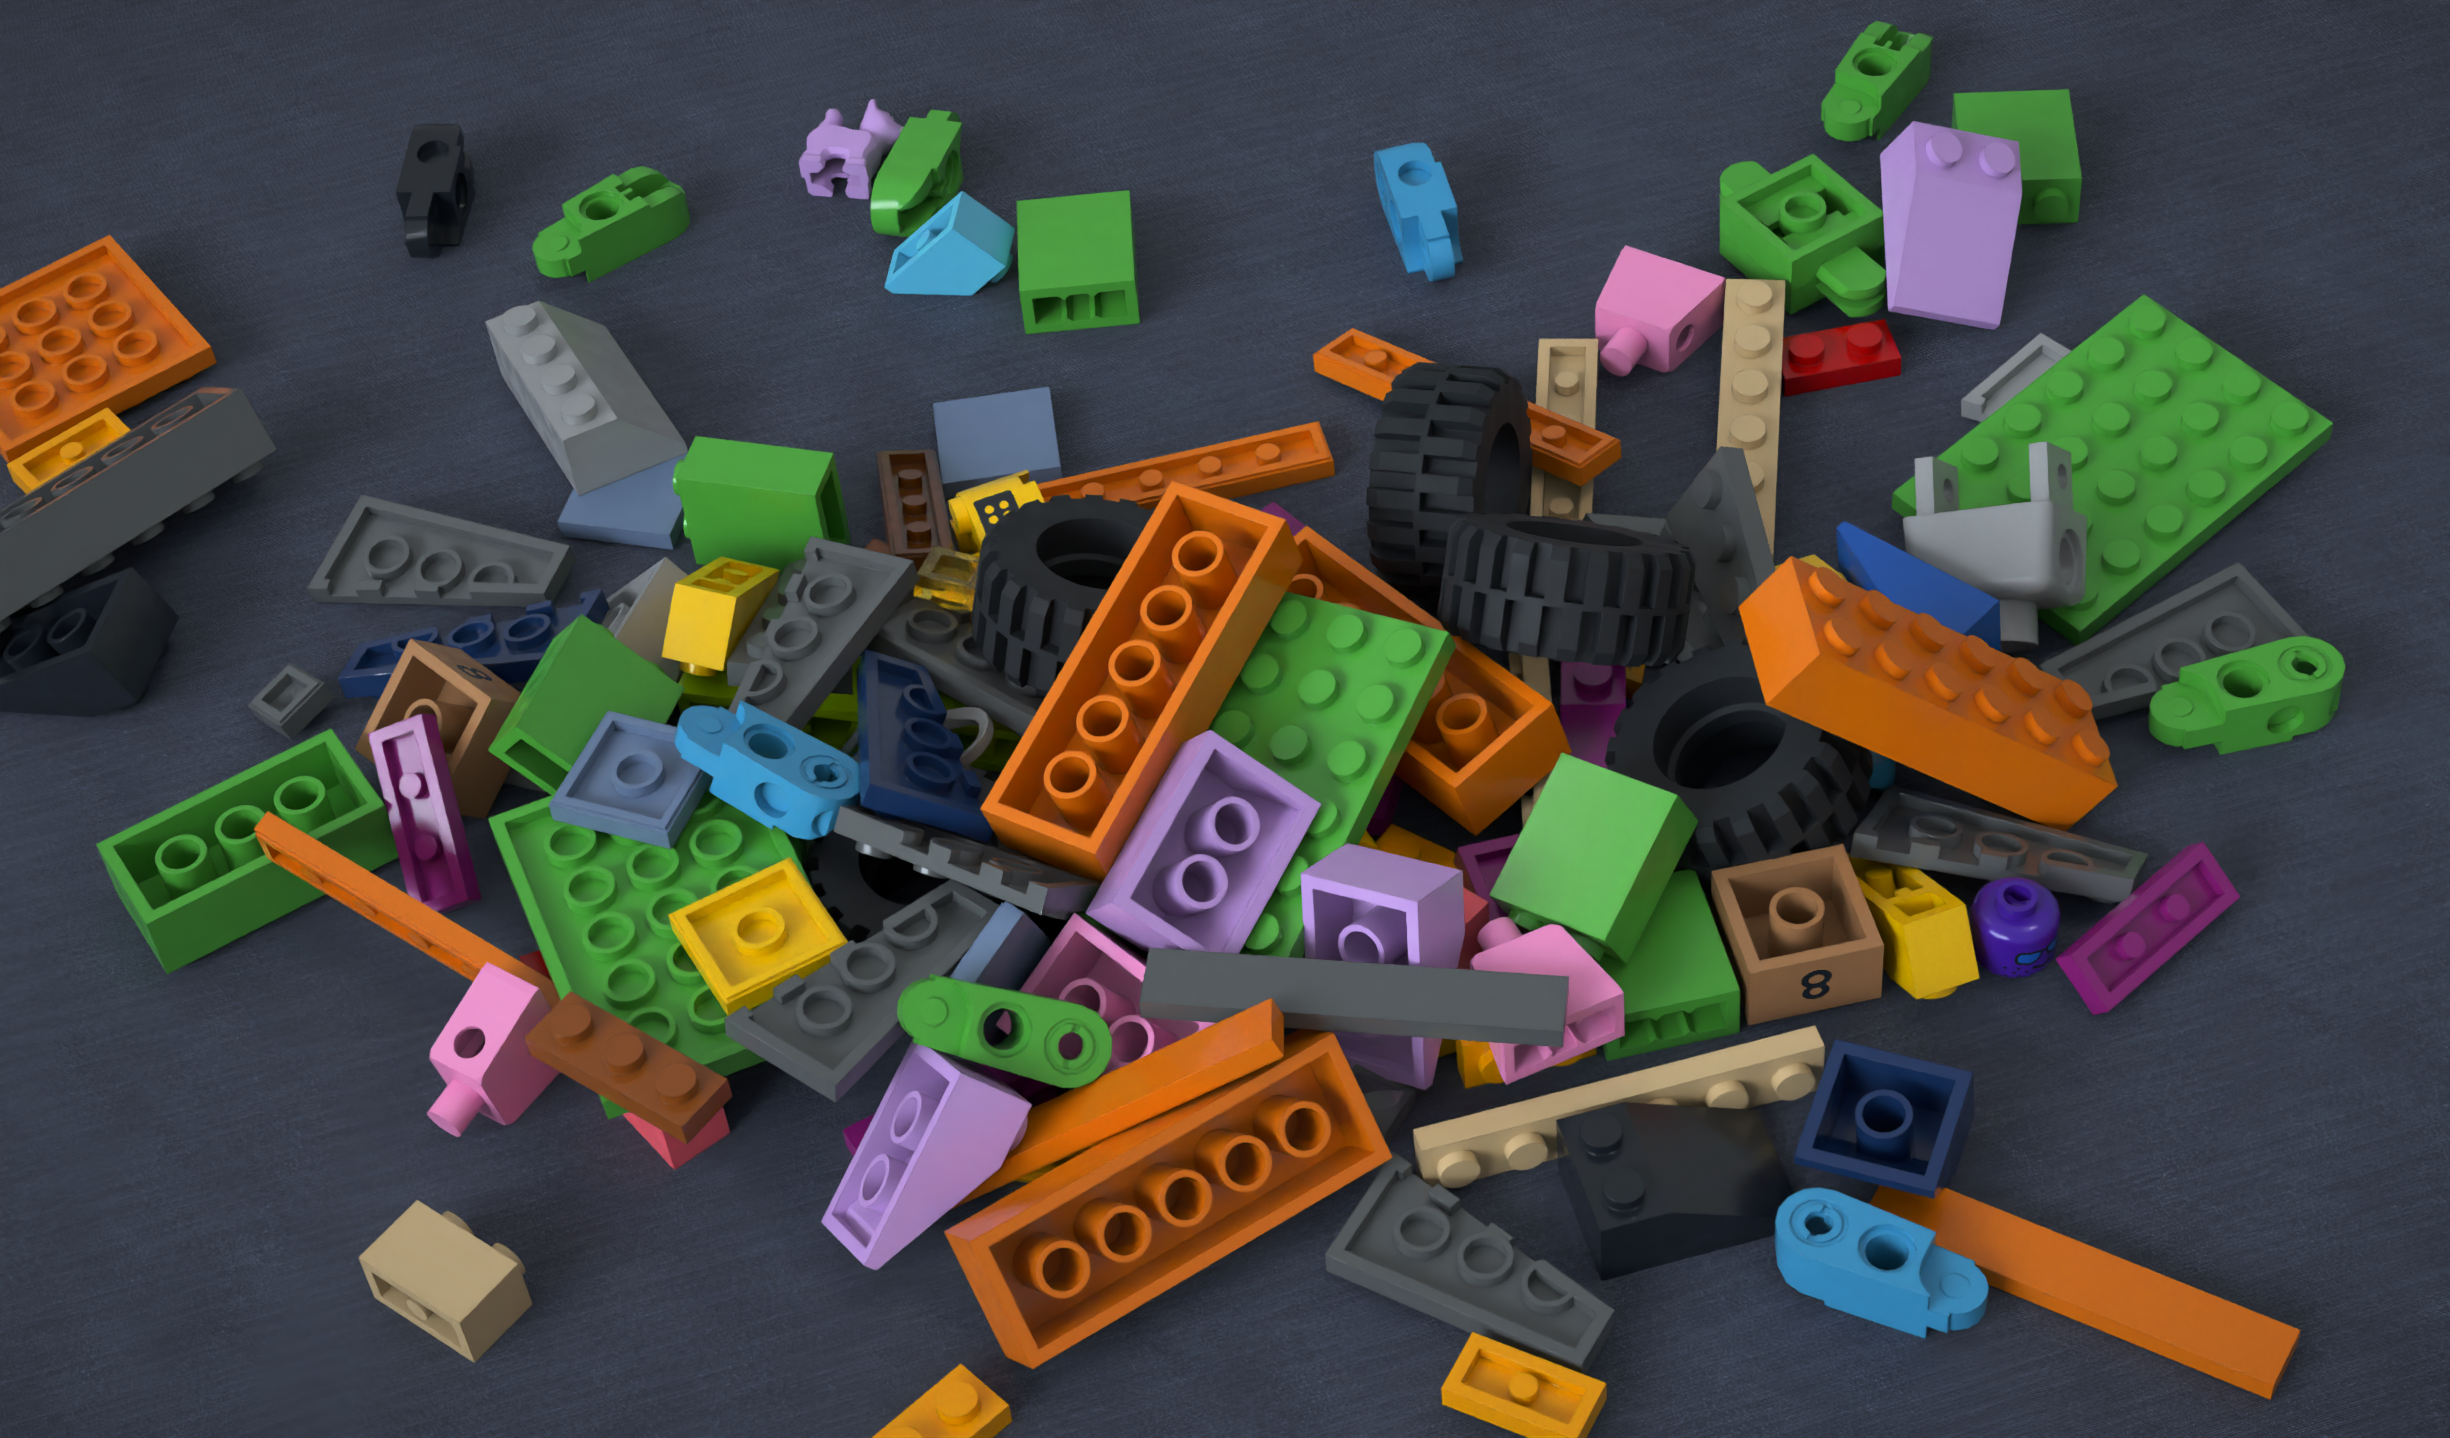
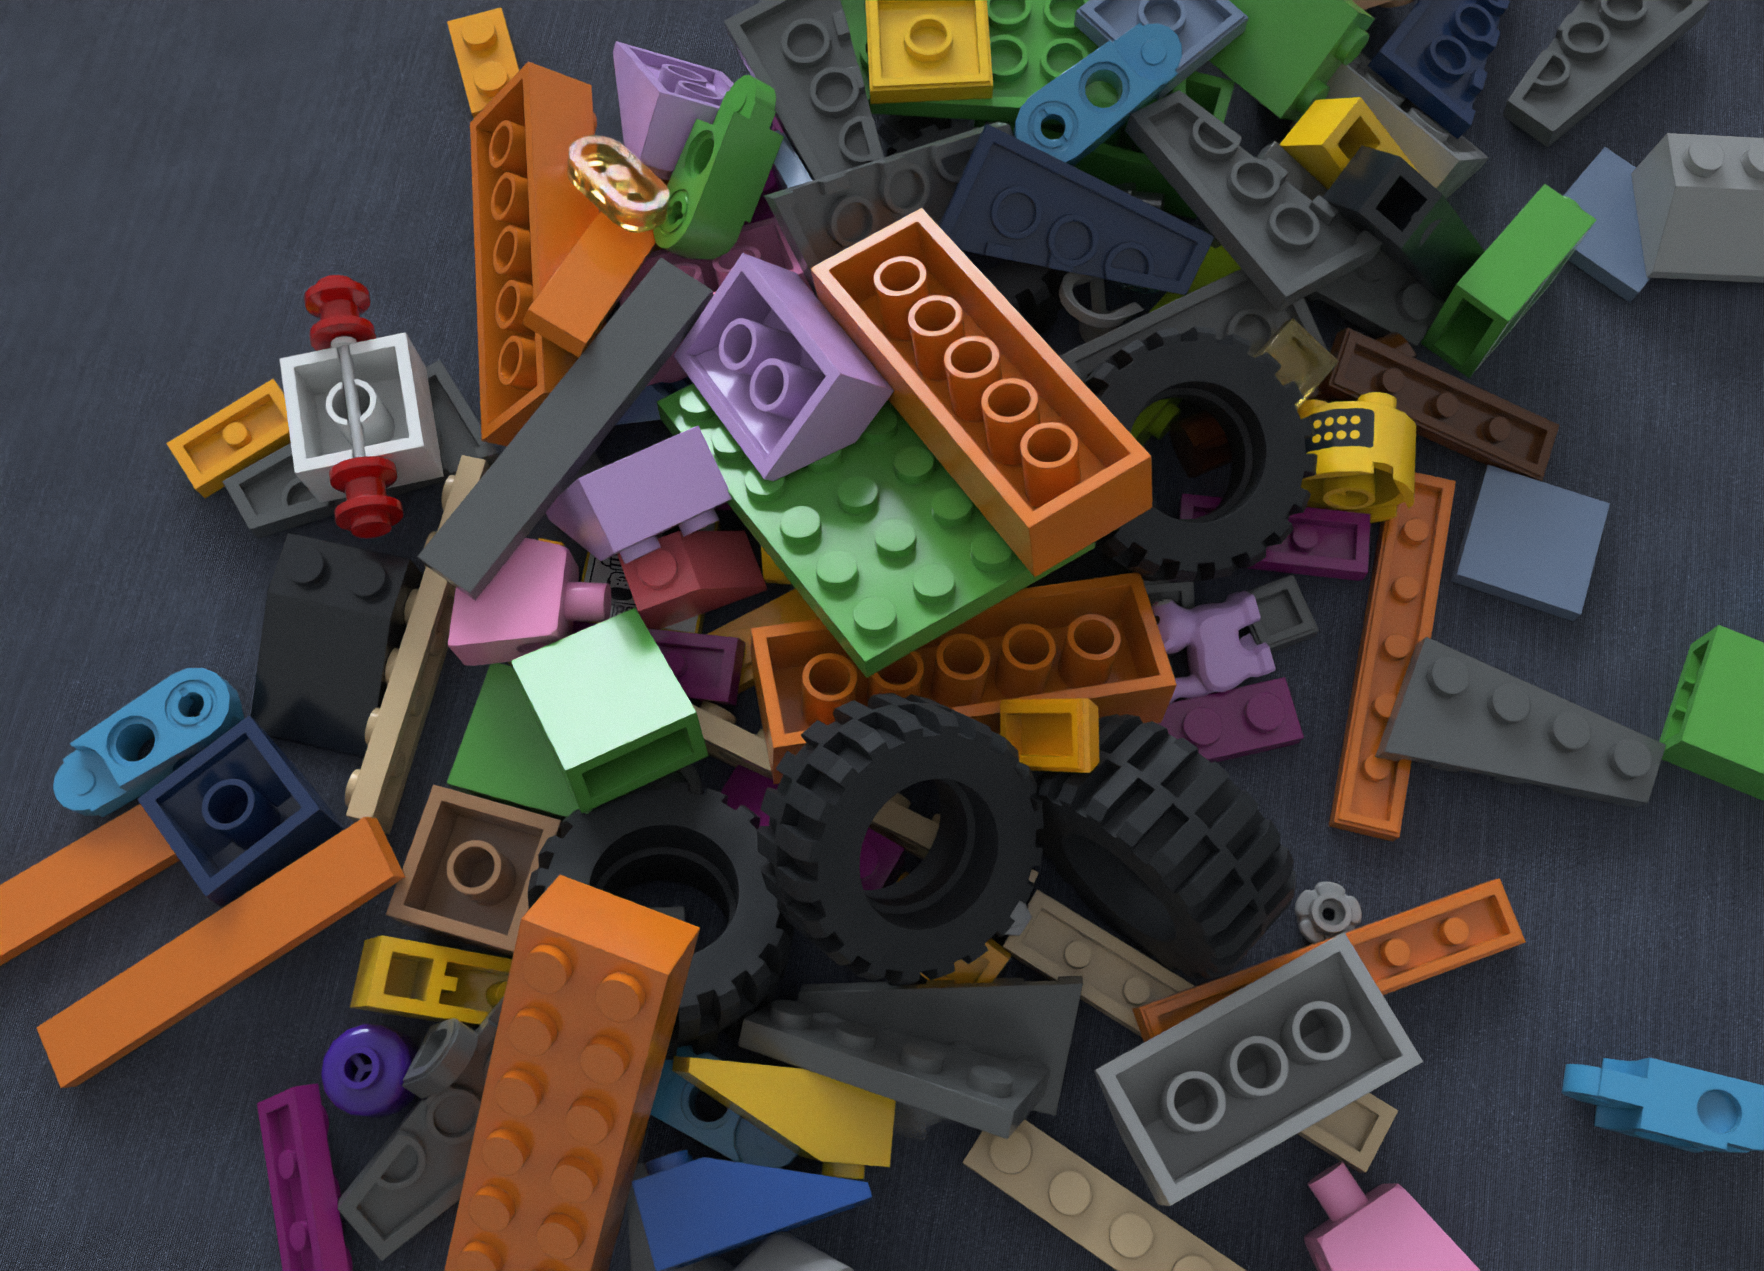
camera: 115 degrees right, 25 degrees up
none -> orange tile [36,816,405,1088]
none -> white brick [280,275,444,538]
none -> dark grey tile [402,1018,478,1099]
none -> clear yellow plate [567,135,669,233]
none -> light orange tile [1000,698,1100,773]
none -> light grey slope [1094,932,1423,1206]
none -> black slope [1322,145,1485,304]
none -> dark grey wing [1375,637,1666,808]

